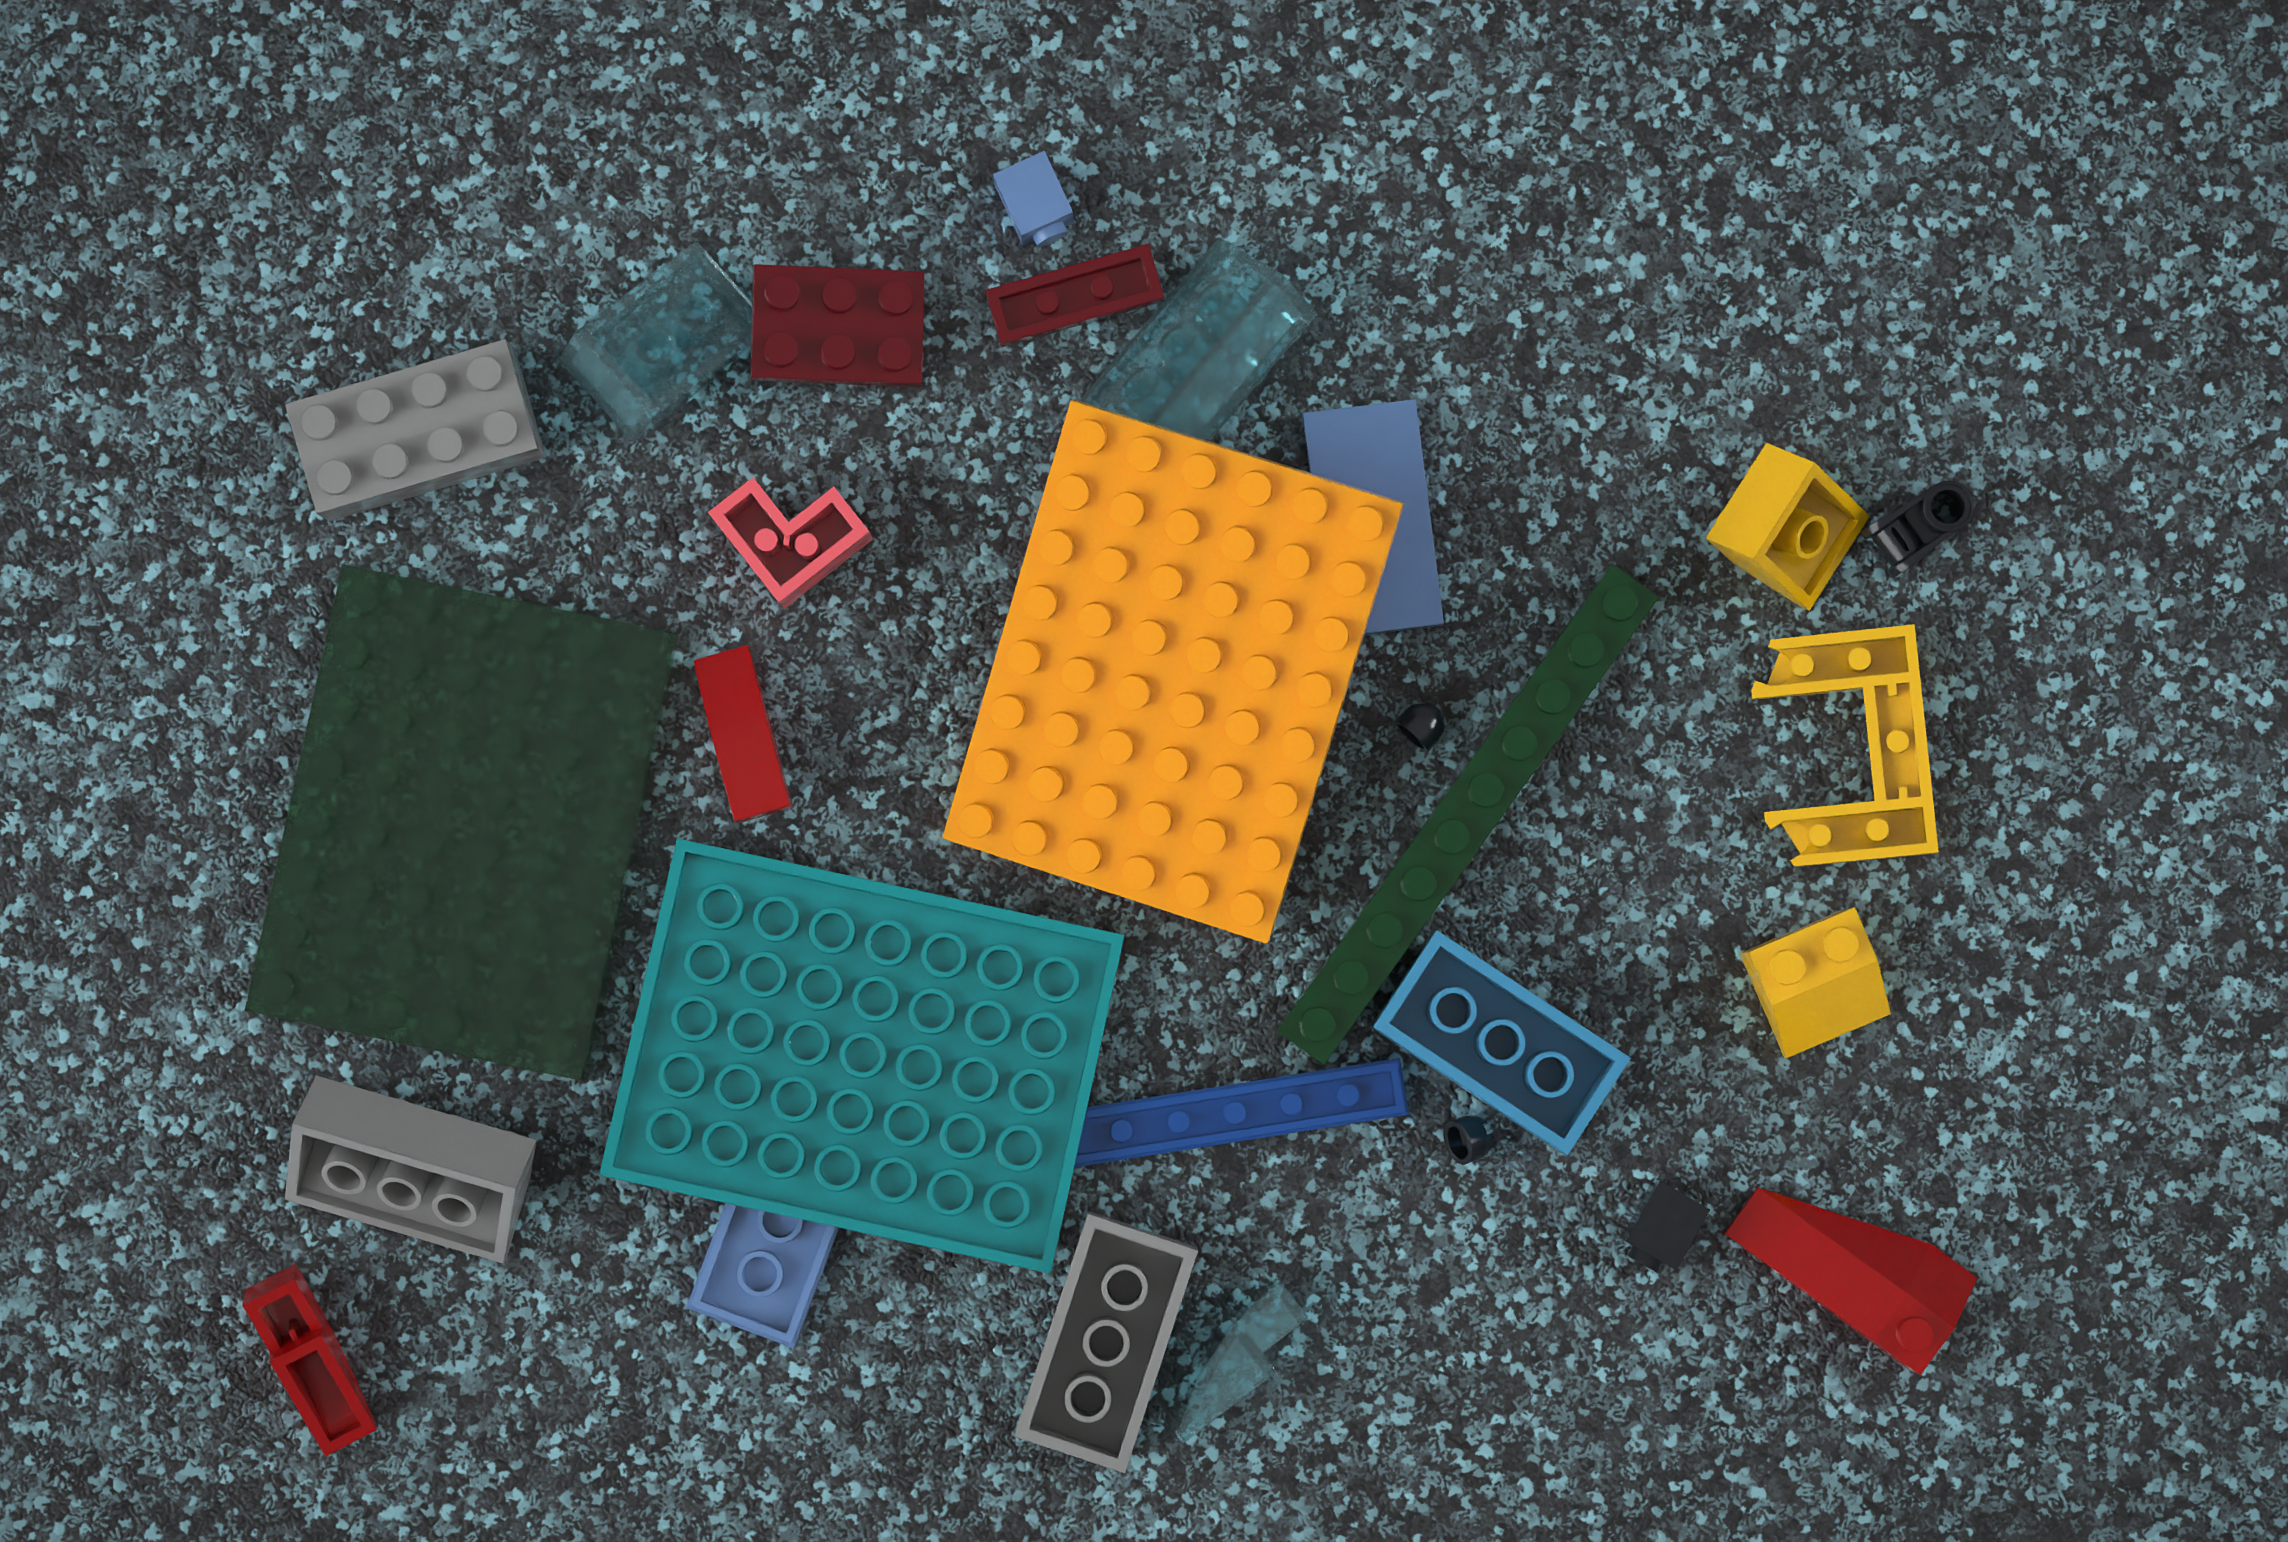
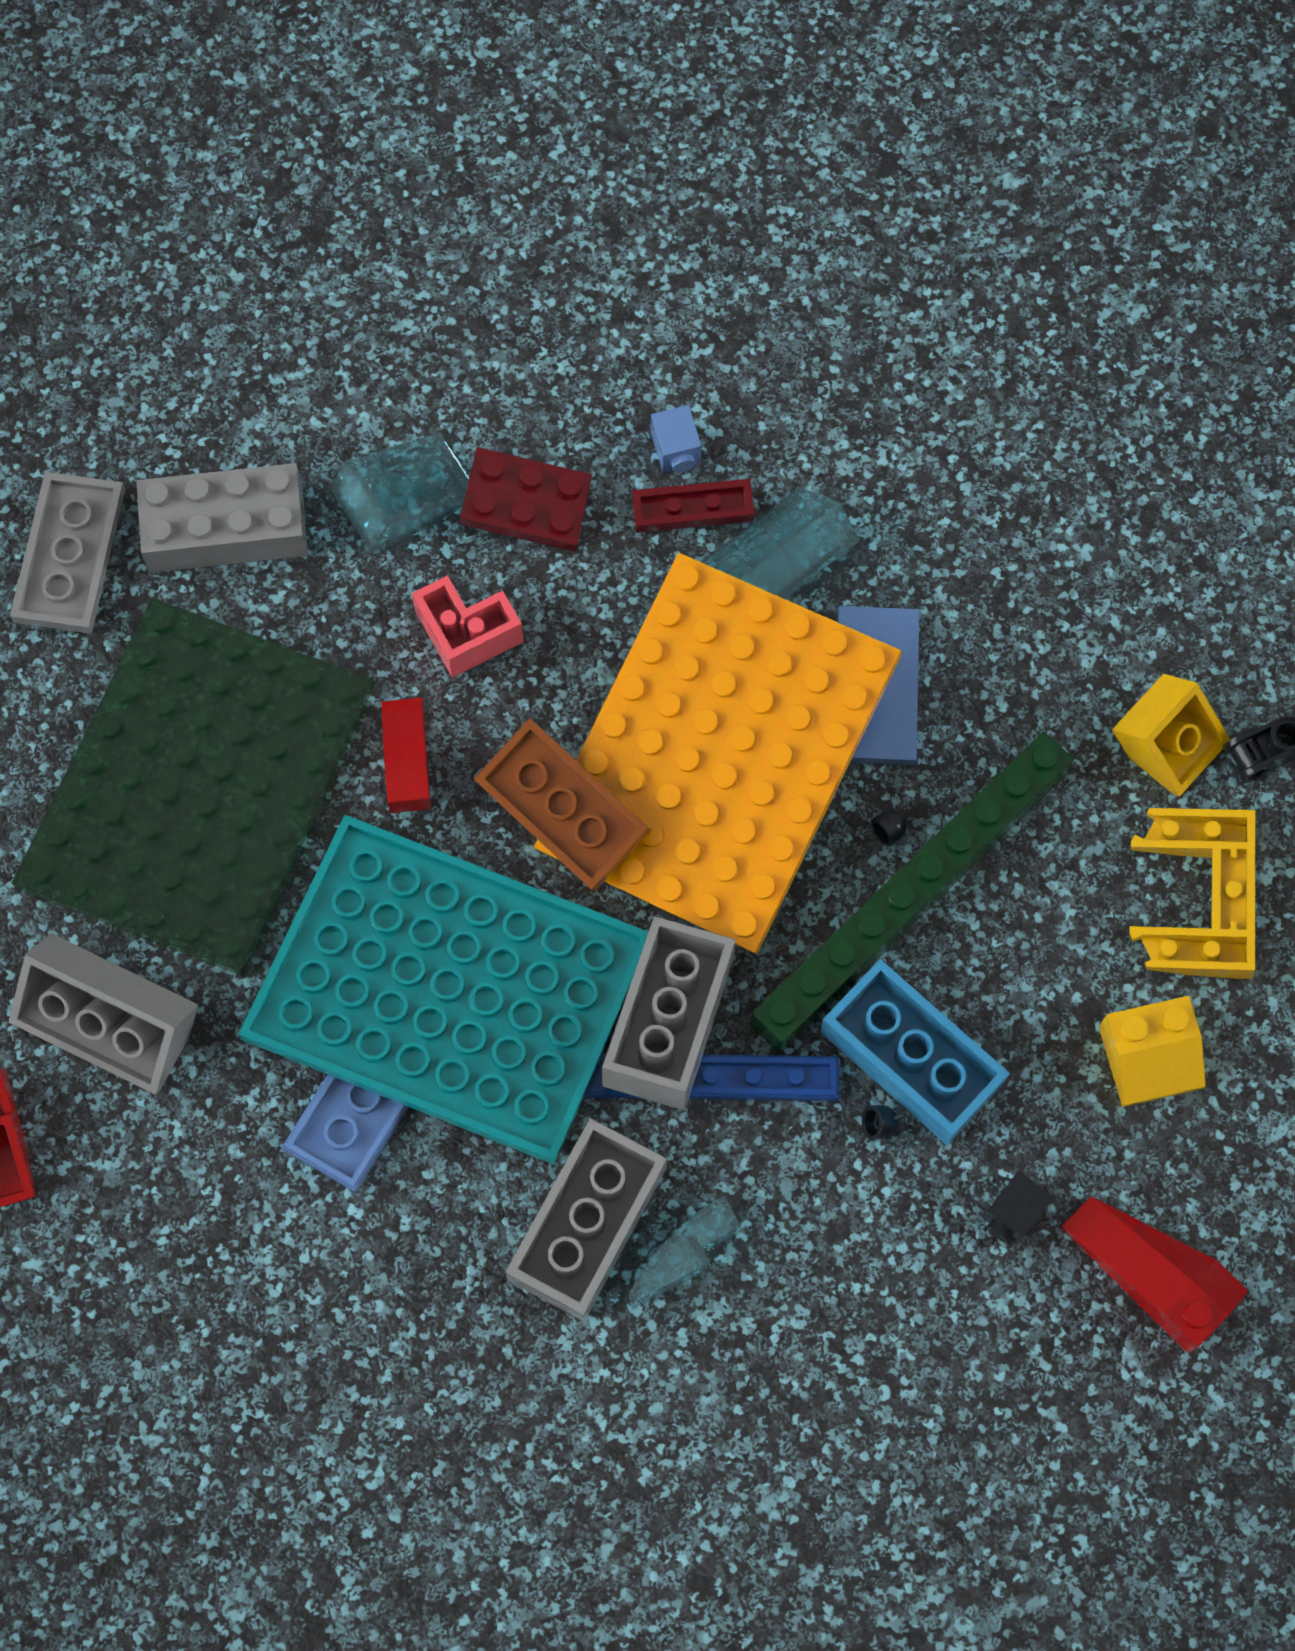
camera: 10 degrees right, 15 degrees down
none -> light grey plate [10,472,126,634]
none -> dark orange plate [474,718,651,892]
none -> light grey brick [602,916,736,1111]

